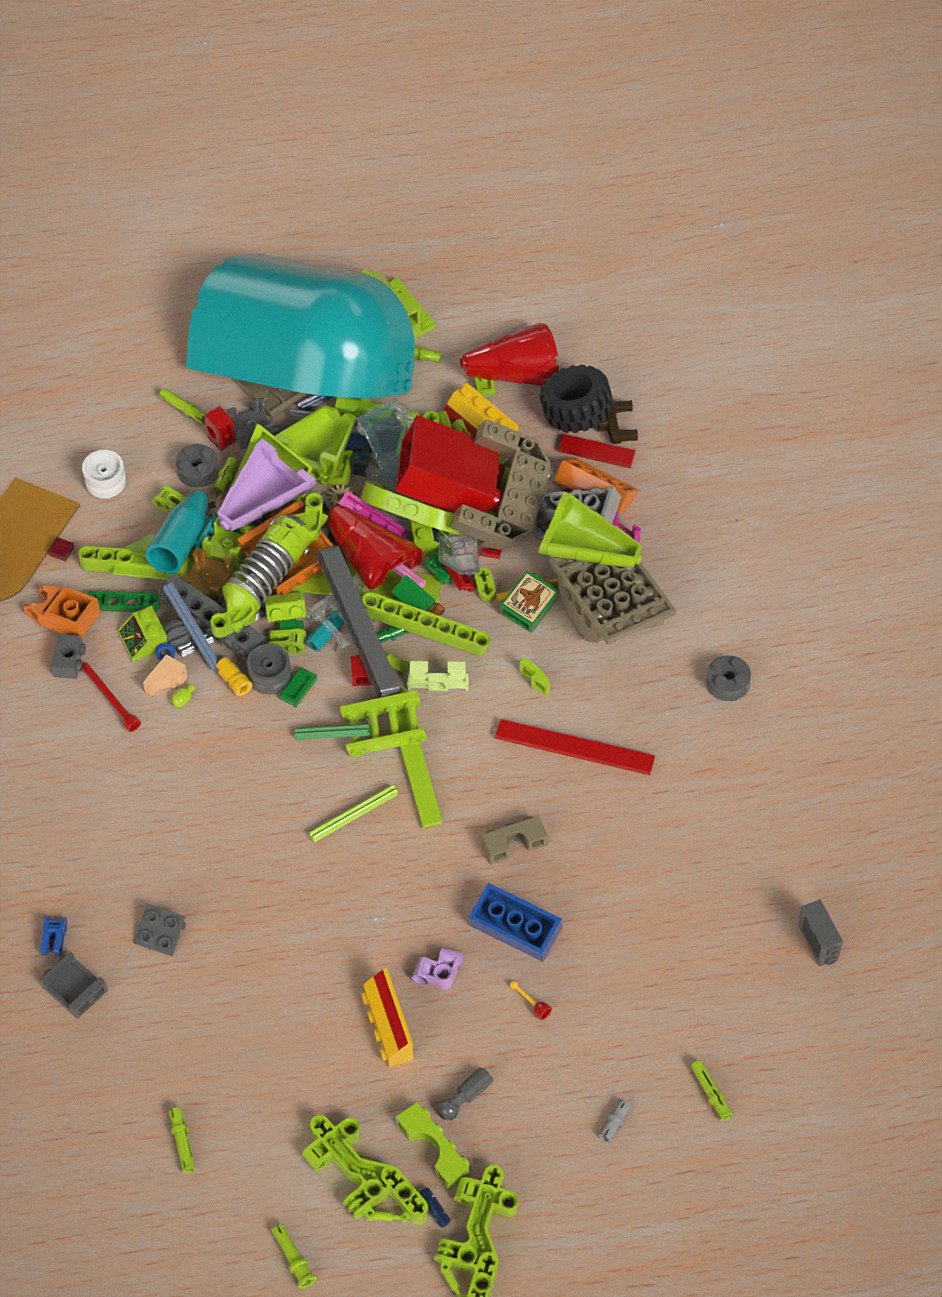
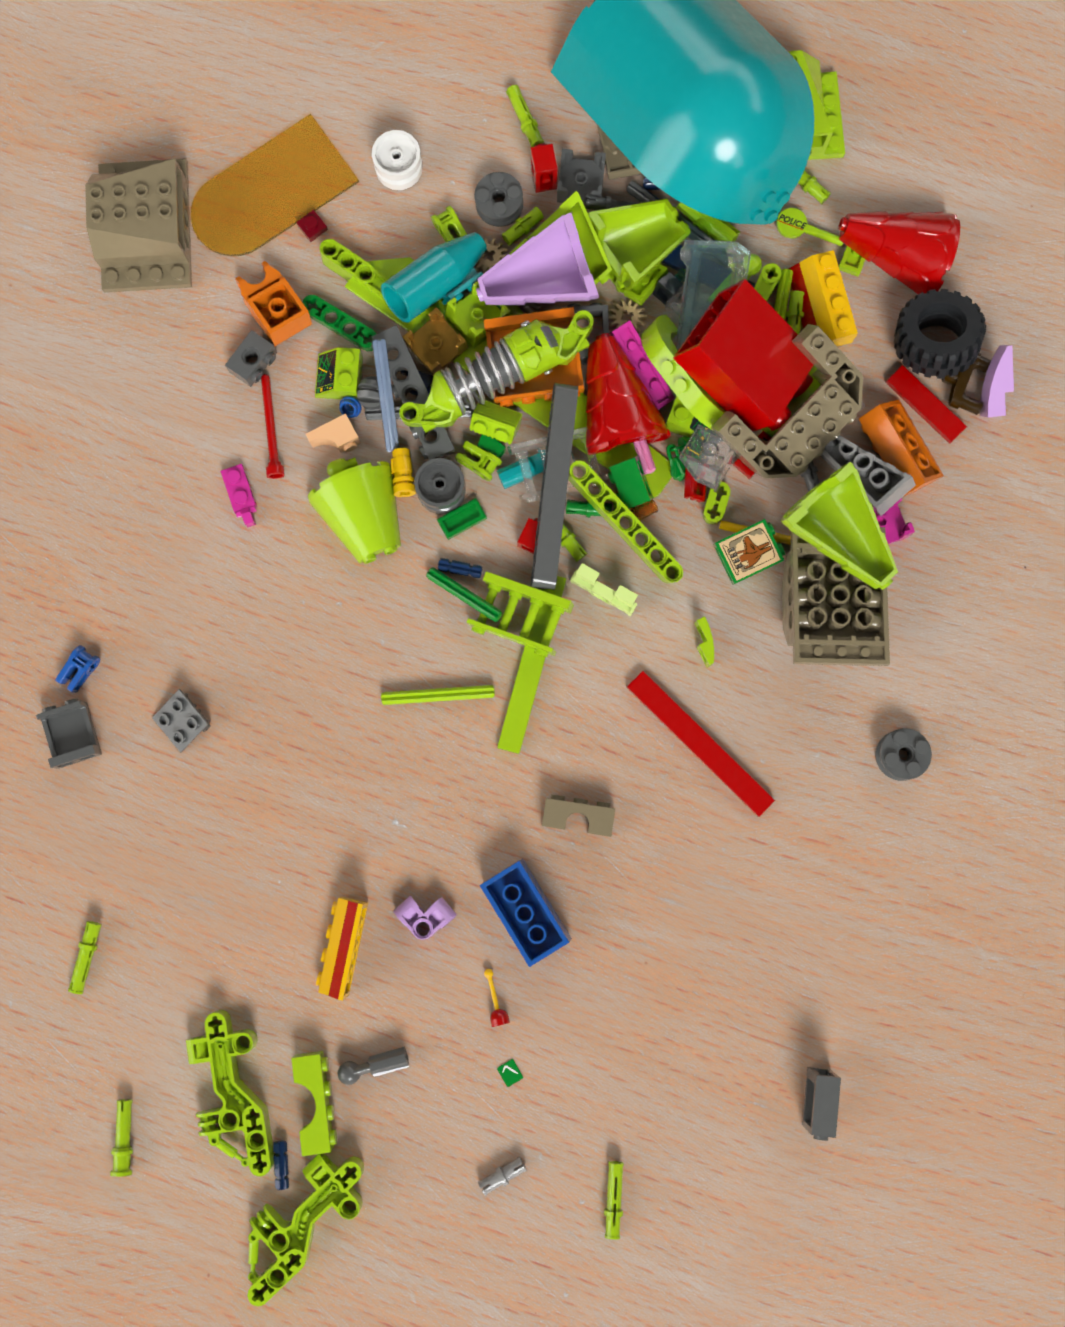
camera: 30 degrees right, 25 degrees up
none -> dark pink hinge [220,464,257,528]
none -> lime cone [308,461,401,564]
none -> dark blue axle [438,558,483,578]
none -> green sticker [497,1059,523,1087]
none -> lime piece [776,208,843,247]
none -> lavender slope [980,345,1014,418]

